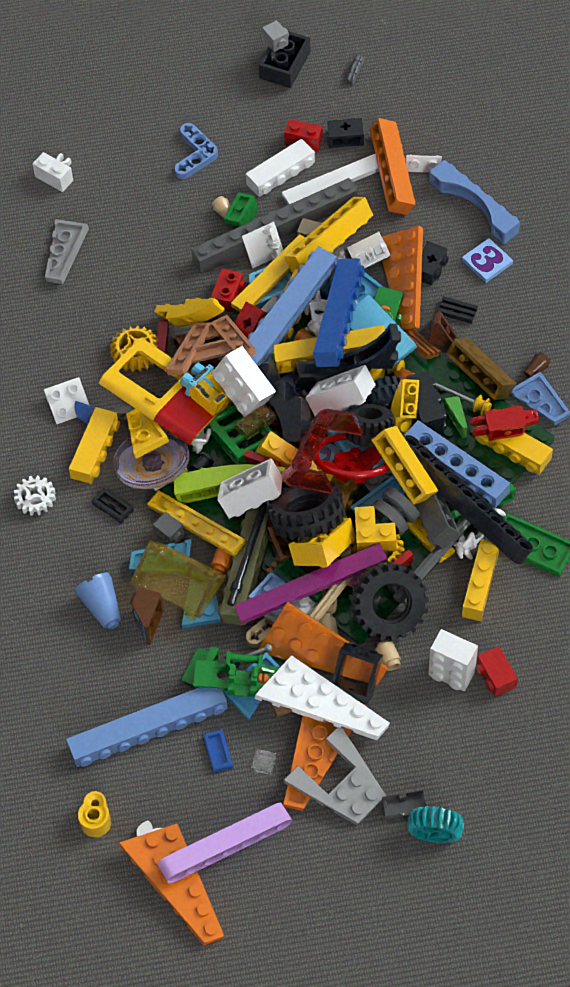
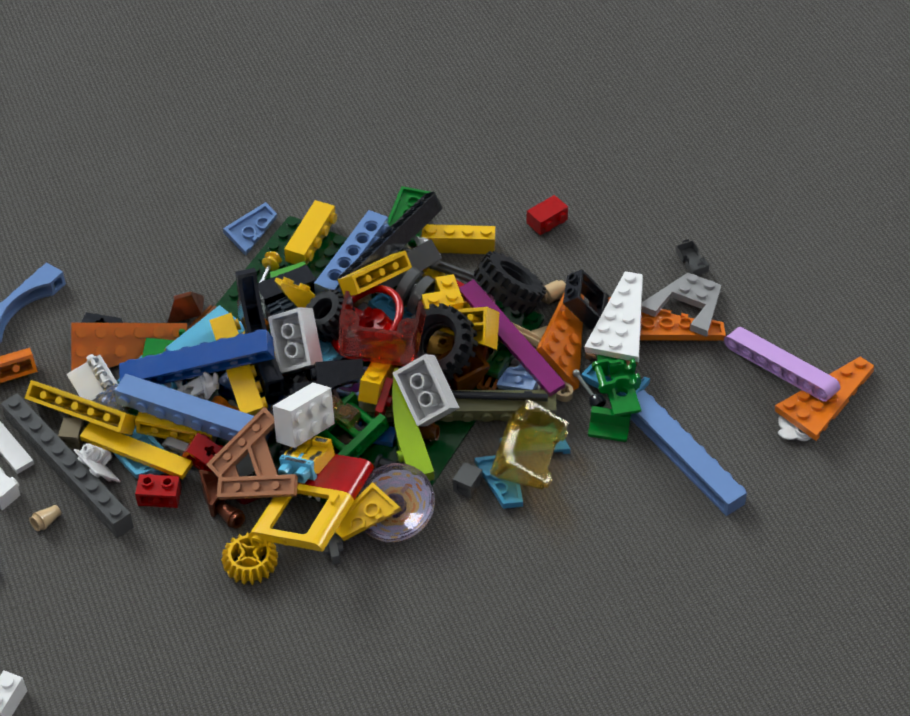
camera: 105 degrees left, 10 degrees down
white gear [14,475,56,516] -> none
white hinge [44,377,89,424] -> none
light grey wing [45,219,89,284] -> none
yellow brick [69,407,120,484] -> none
blue tile [74,401,93,425] -> none
medium blue cone [75,572,121,630] -> none
yellow piece [78,791,111,838] -> none
black tile [92,488,134,524] -> none
reddish brown slope [130,587,164,645] -> none
yellow tile [147,490,246,557] -> none
yellow slope [154,298,225,327] -> none
dark red beam [155,319,169,367] -> none
blue tile [203,729,233,773] -> none
orange brick [211,548,232,575] -> none
green panel [224,192,258,227] -> none
clear tile [251,749,276,775] -> none
teal gear [407,806,464,844] -> none
white brick [429,629,478,691] -> none
black tile [437,296,478,324] -> none
pearl gold brick [446,338,517,400] -> none
light blue tile [462,238,513,283] -> none
red hinge [469,406,539,441] -> none
reddish brown cone [523,352,550,378] -> none

